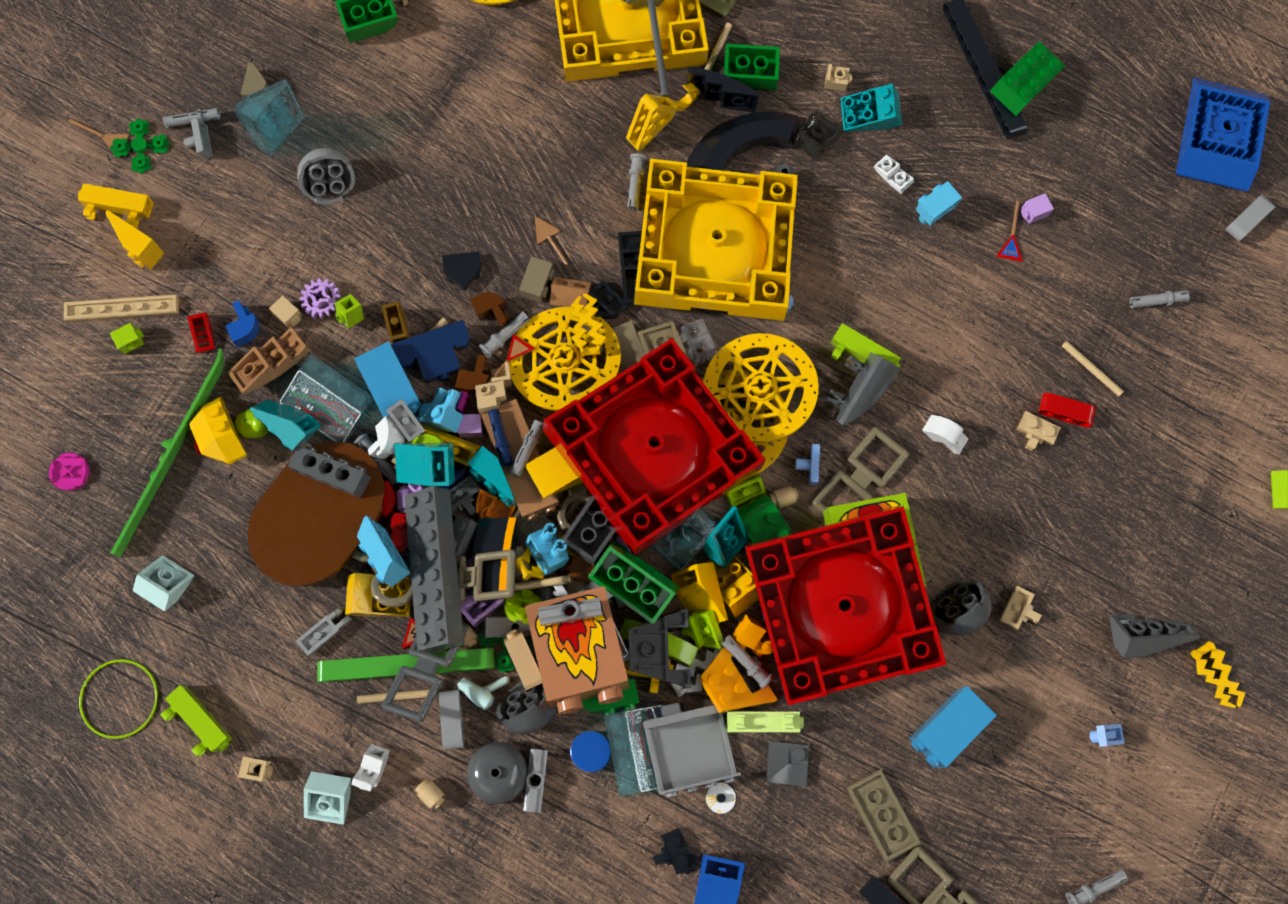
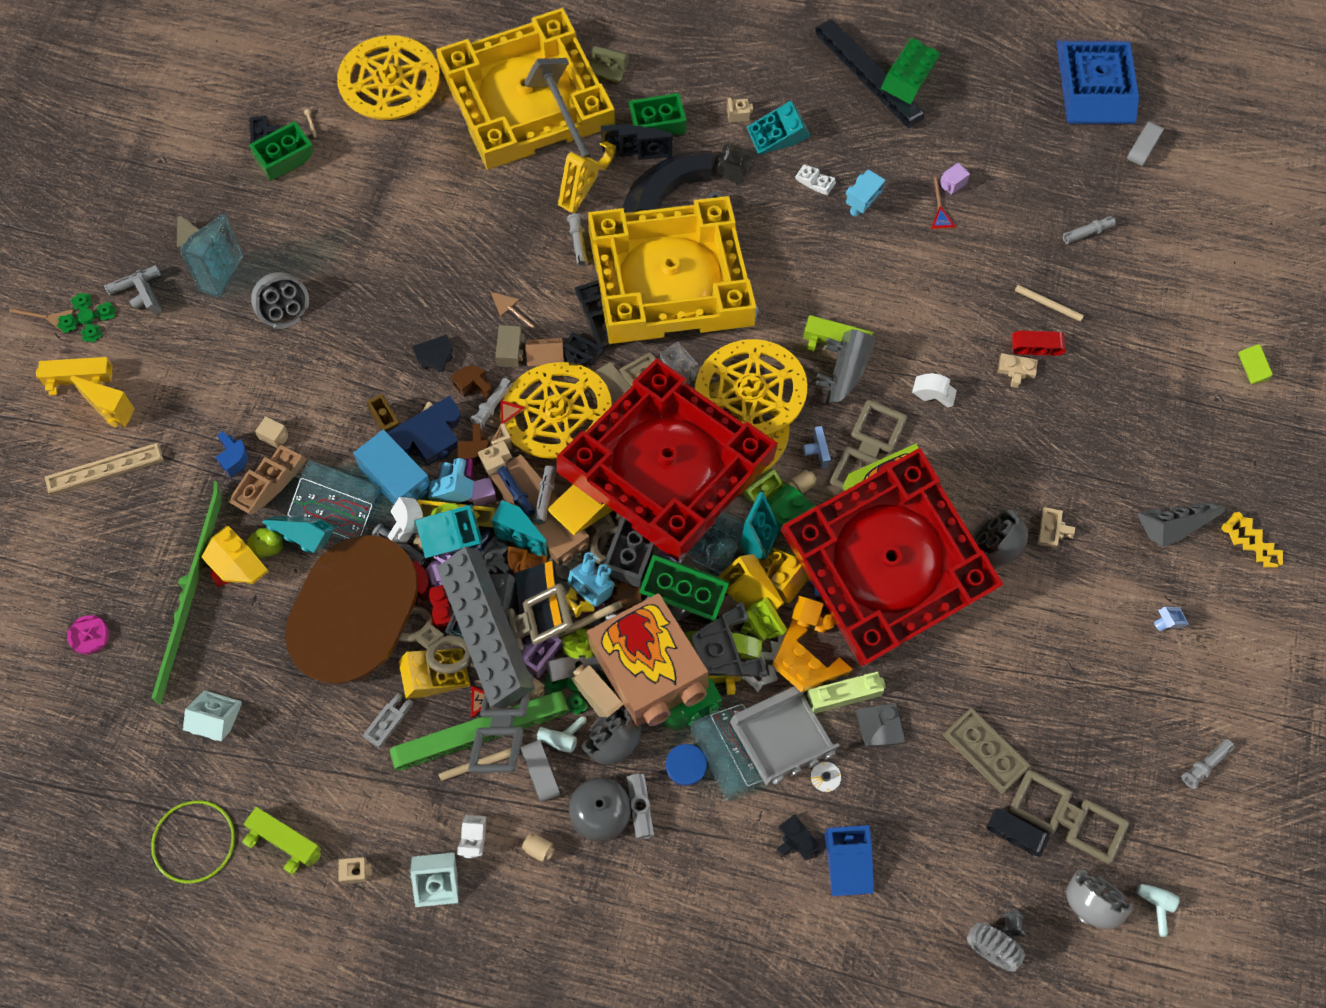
camera: 15 degrees left, 10 degrees down
lime brick [110,323,144,354] -> none
red slope [187,312,216,353] -> none
dark grey brick [288,446,371,498] -> none
lavender gear [299,278,342,319] -> none
lime brick [335,294,364,329] -> none
medium azure slope [357,516,411,587] -> none
light grey plate [386,399,425,442] -> none
light grey piece [538,598,602,626] -> none
yellow piece [571,293,606,358] -> none
black beam [648,702,685,720] -> none
tan piece [704,23,732,71] -> none
light grey pin [721,635,773,688] -> none
dark azure brick [909,686,997,768] -> none

